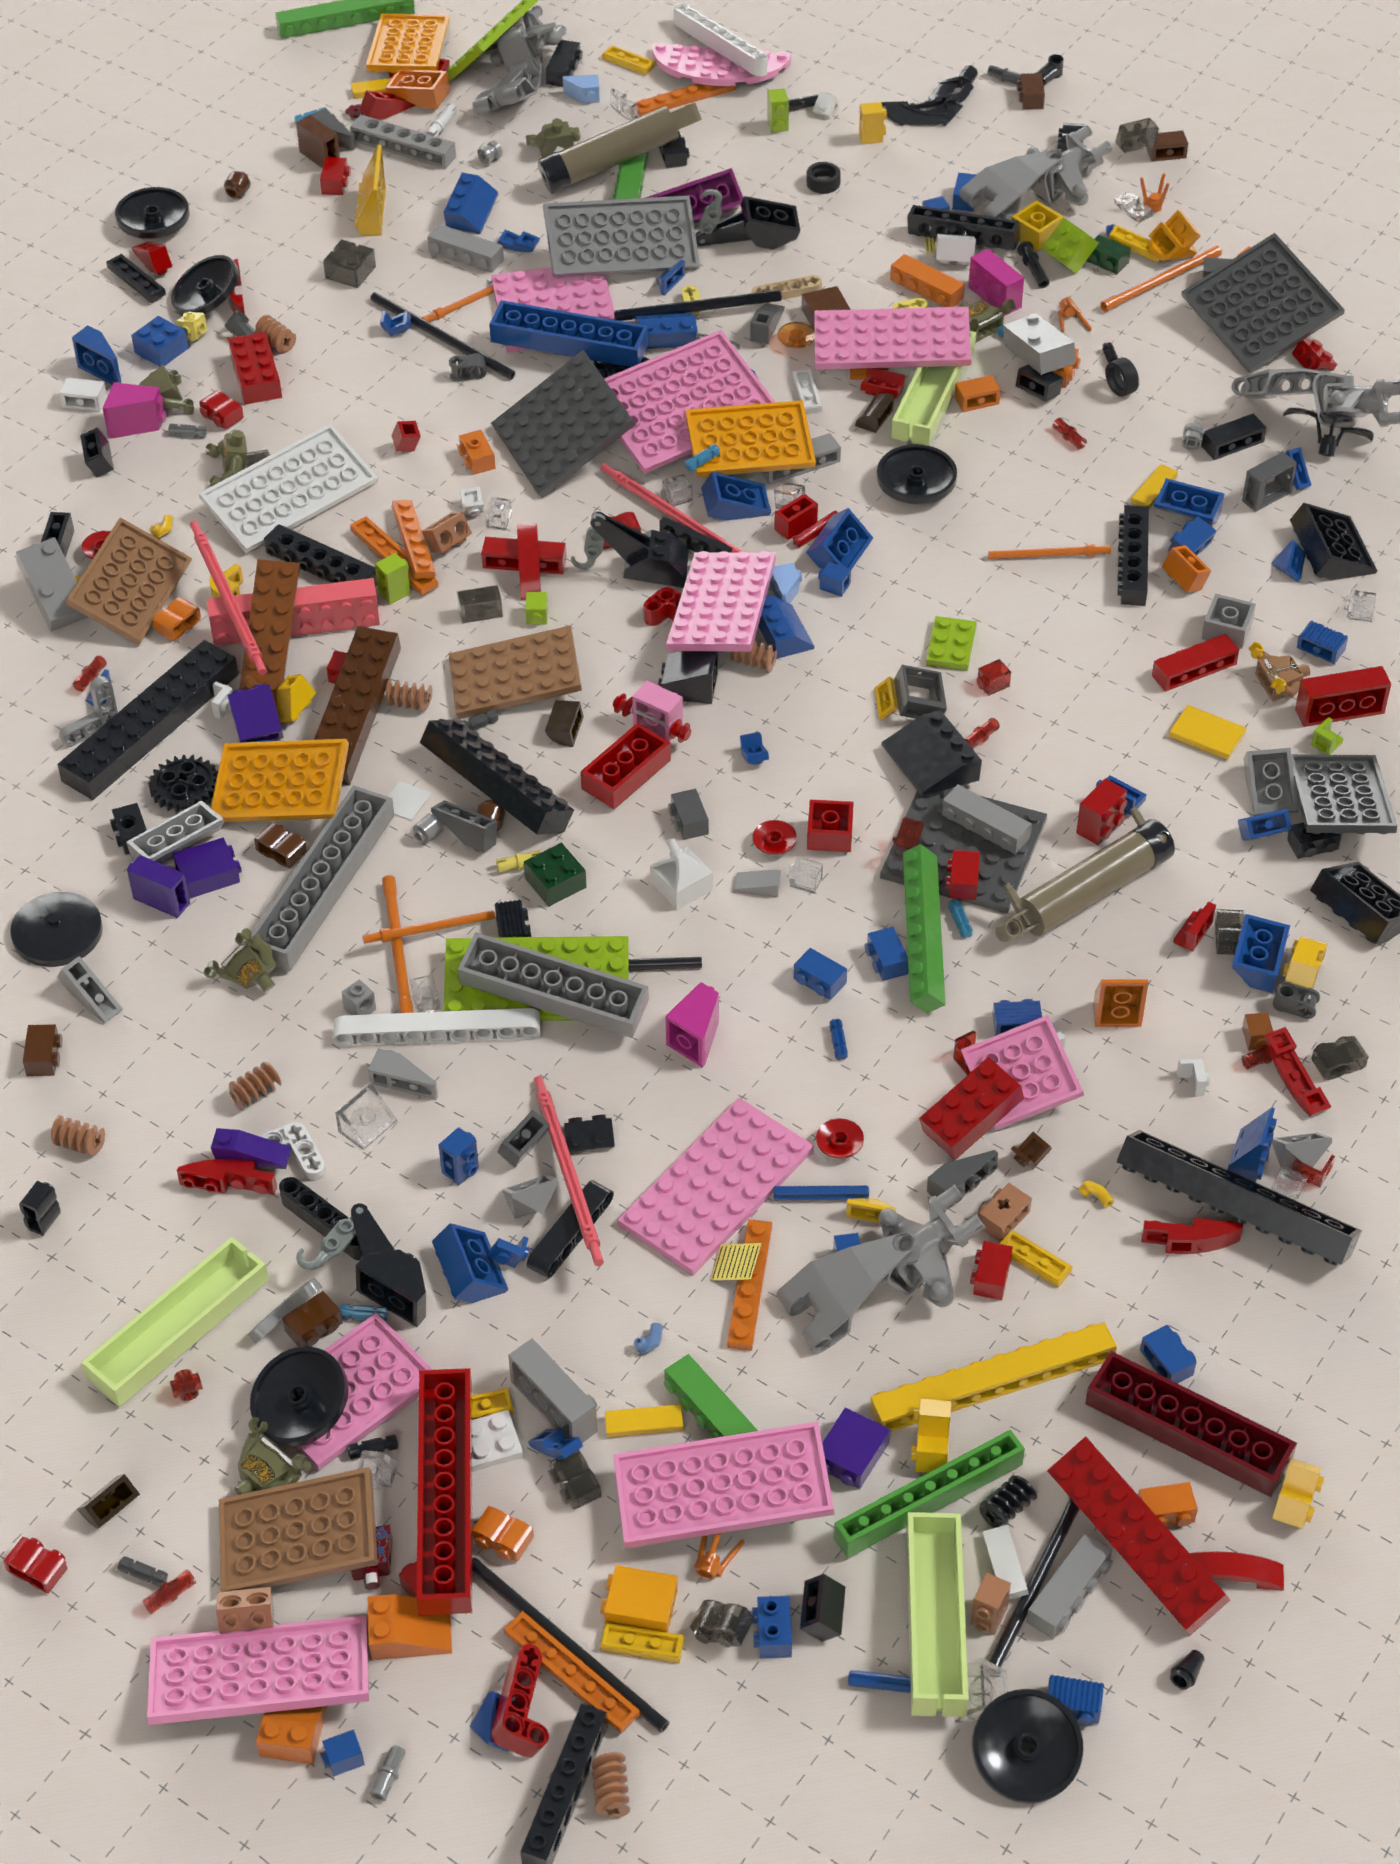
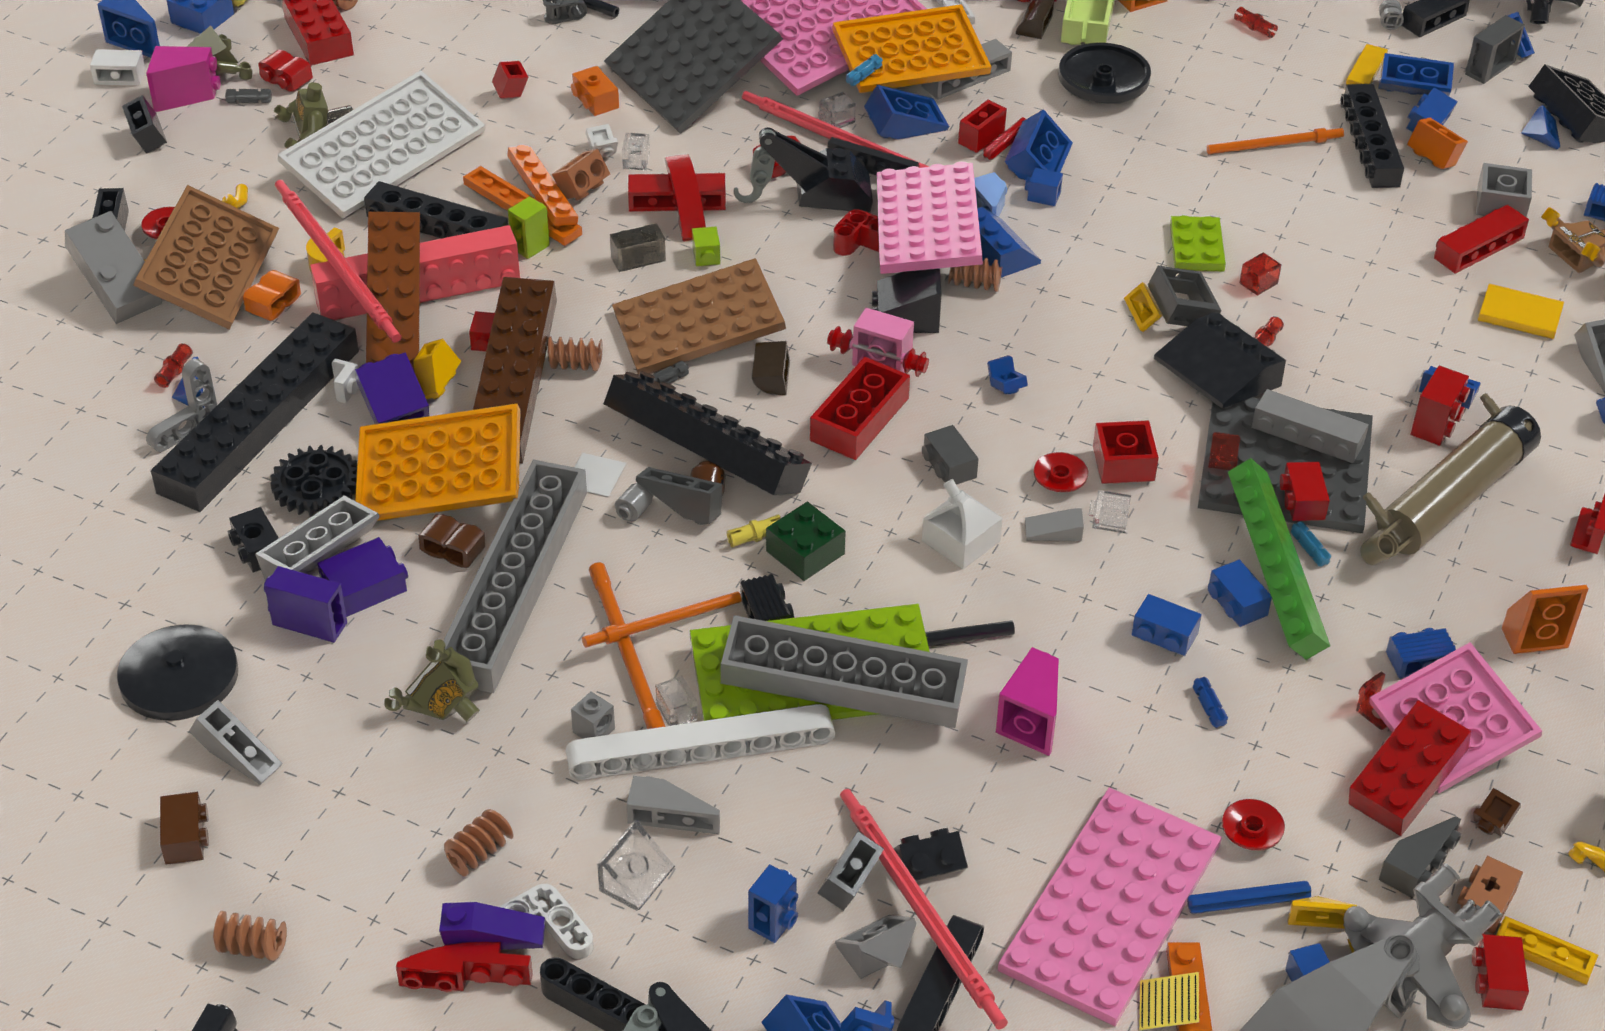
camera: 10 degrees left, 5 degrees down
clear brick [774,482,805,509] -> none

